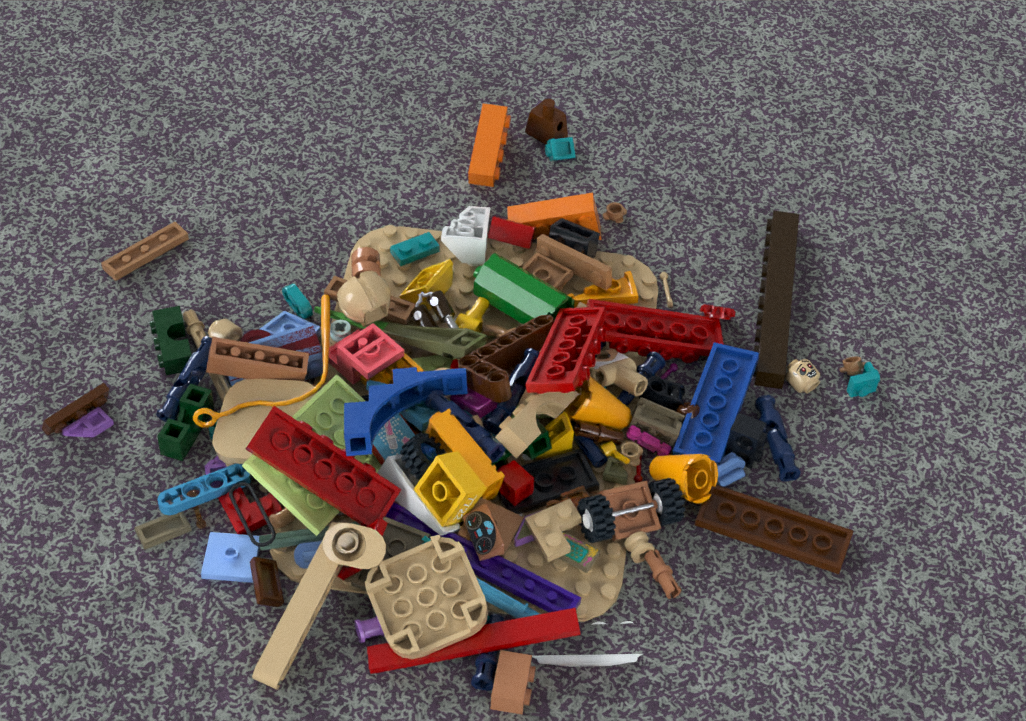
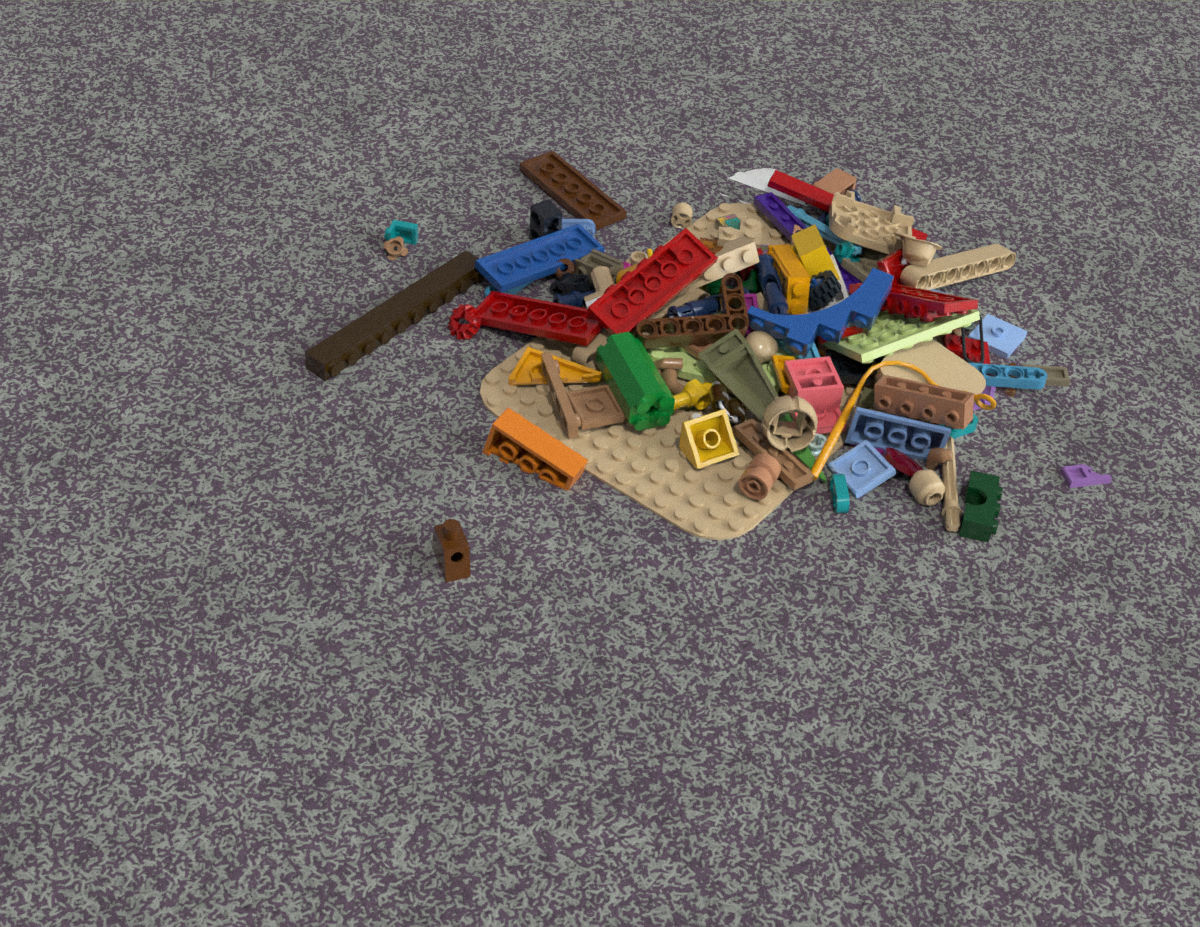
camera: 150 degrees left, 5 degrees down
reddish brown plate [42,382,110,436] -> none
medium nougat plate [101,222,189,281] -> none
dark blue piece [156,336,212,422] -> none
dark green arch [157,384,215,461] -> none
reddish brown tile [250,557,284,607] -> none
teal plate [390,232,440,267] -> none
white wedge [441,206,490,266] -> none
orange wedge [468,103,511,187] -> none
red tile [488,216,536,249] -> none
teal bracket [545,137,576,161] -> none
black brick [549,218,600,258] -> none
plate [577,478,685,543] -> none
medium nougat plate [603,202,627,223] -> none
nougat pin [644,549,682,599] -> none
light orange cone [649,454,718,504] -> none
tan hinge [660,272,673,308] -> none
dark blue piece [754,395,801,482] -> none
tan head [785,359,820,394] -> none

